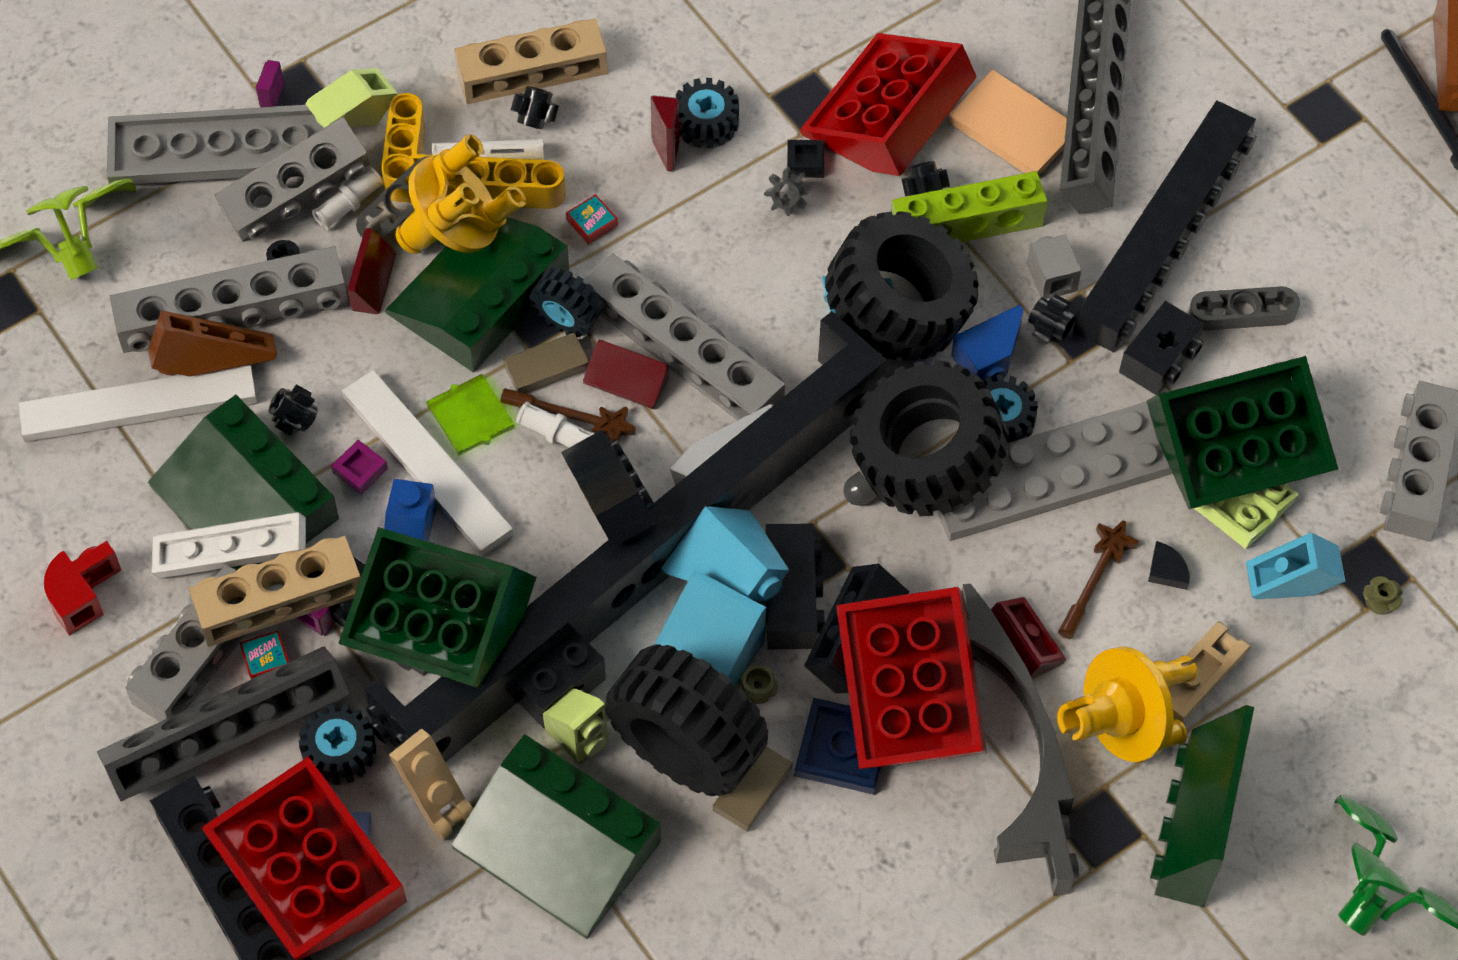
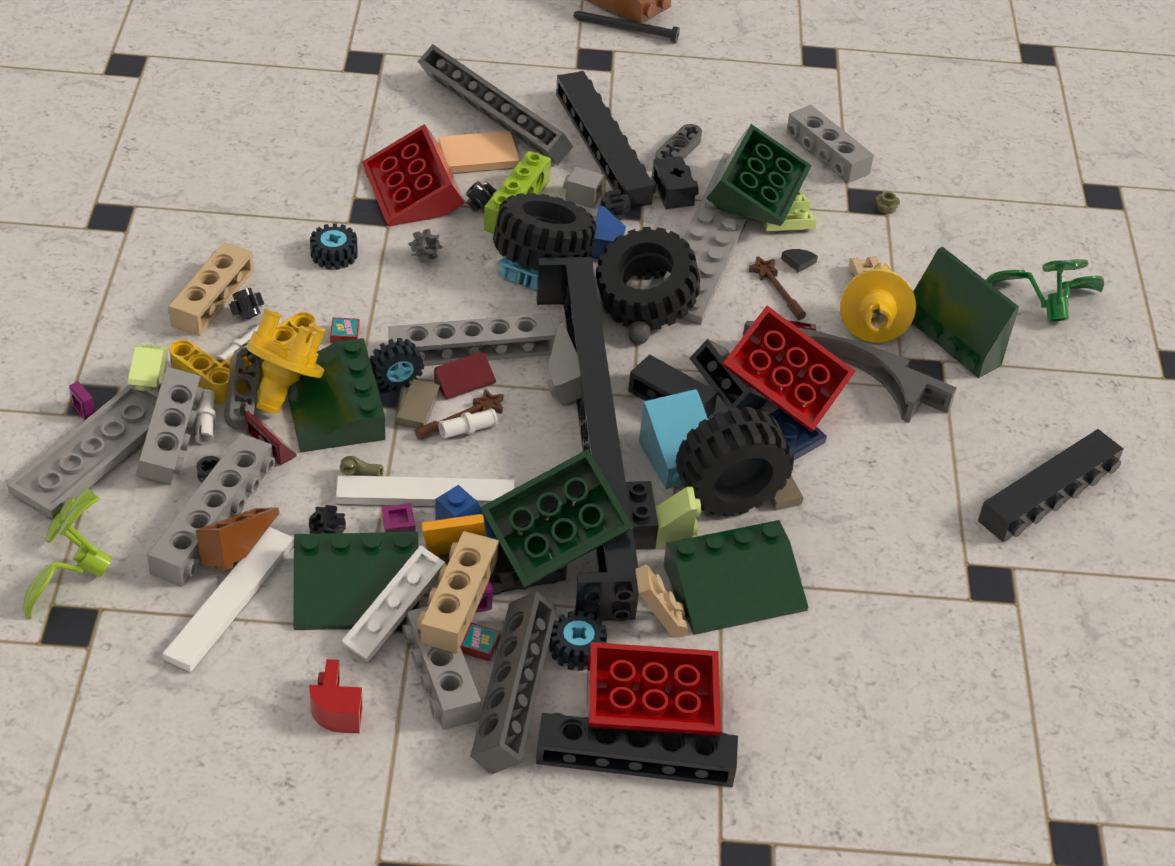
camera: 55 degrees left, 15 degrees down
clear neon green piece [426,374,515,456] -> none
black brick [561,430,656,548] -> none
dark red slope [650,95,680,172] -> none
medium azure slope [661,506,789,601] -> none
black tile [787,140,824,178] -> none
medium azure slope [1246,532,1345,599] -> none
none -> olive arm [340,456,384,476]
none -> light orange tile [422,514,488,558]

